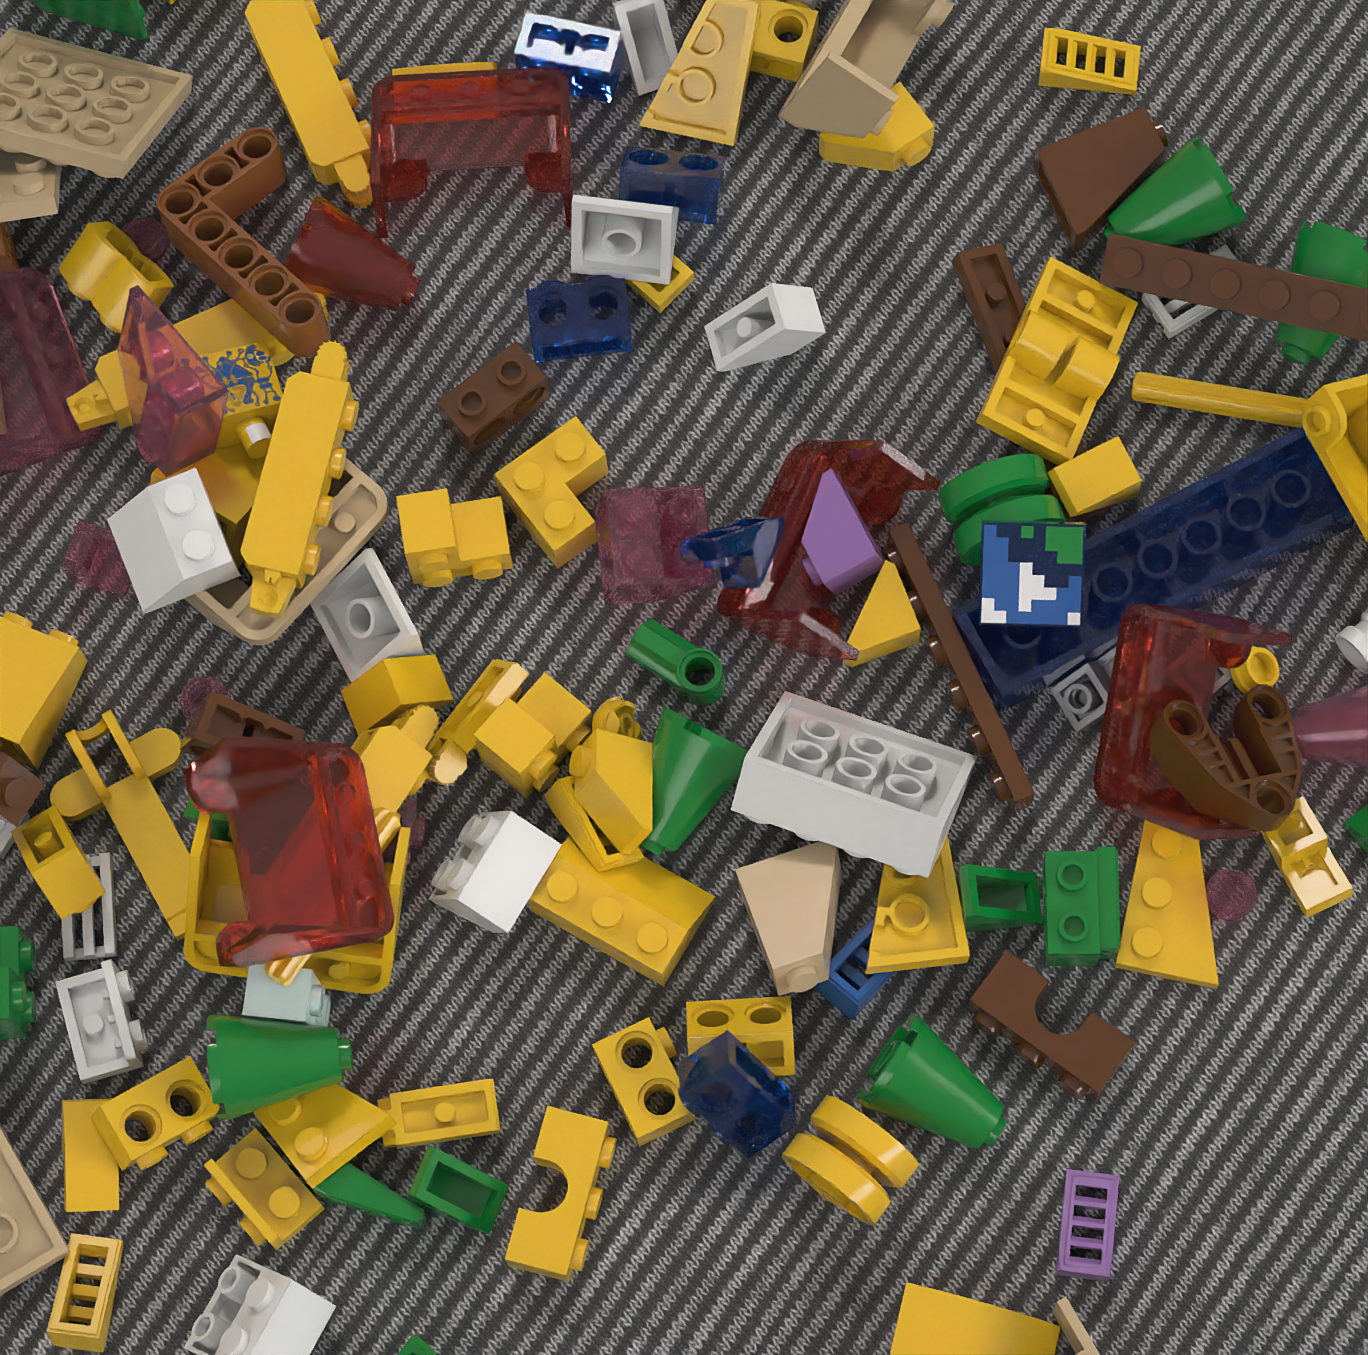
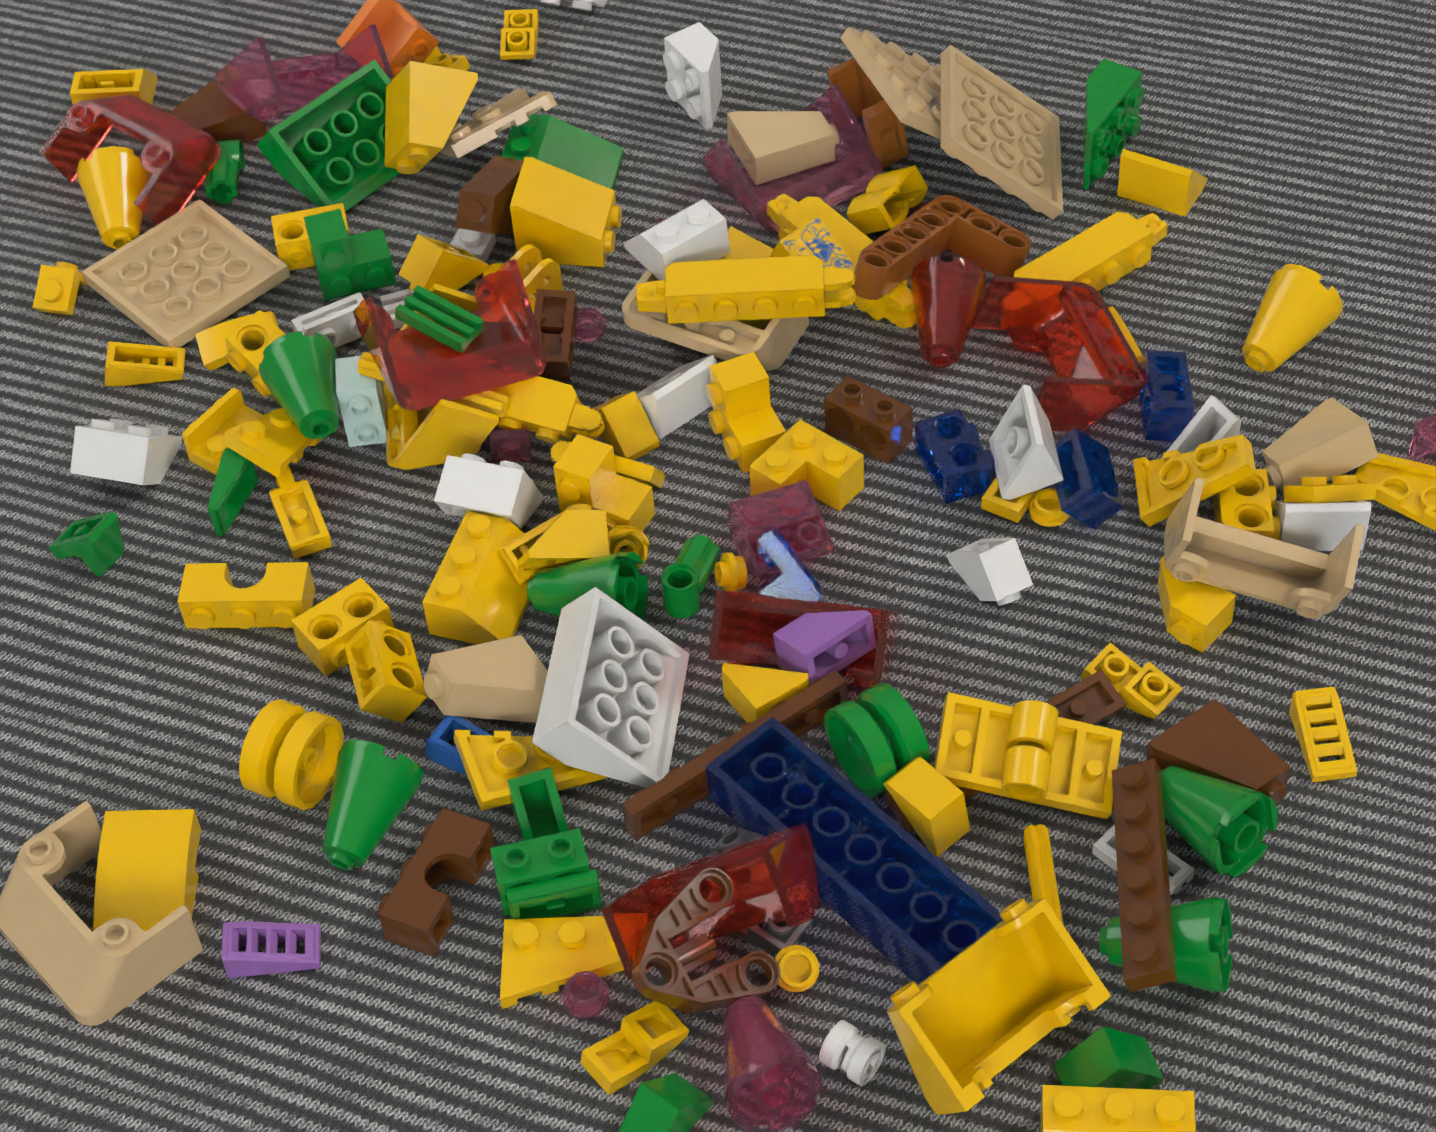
camera: 75 degrees right, 25 degrees down
clear pink slope [117,285,229,477] -> none
green slope [408,1146,509,1235] -> none
clear blue brick [678,1030,797,1159] -> none
tile [978,520,1086,628] -> none
none -> green tile [395,285,484,353]
none -> yellow plate [714,552,747,594]
none -> yellow plate [1029,488,1070,527]
none -> yellow slope [1081,643,1183,719]

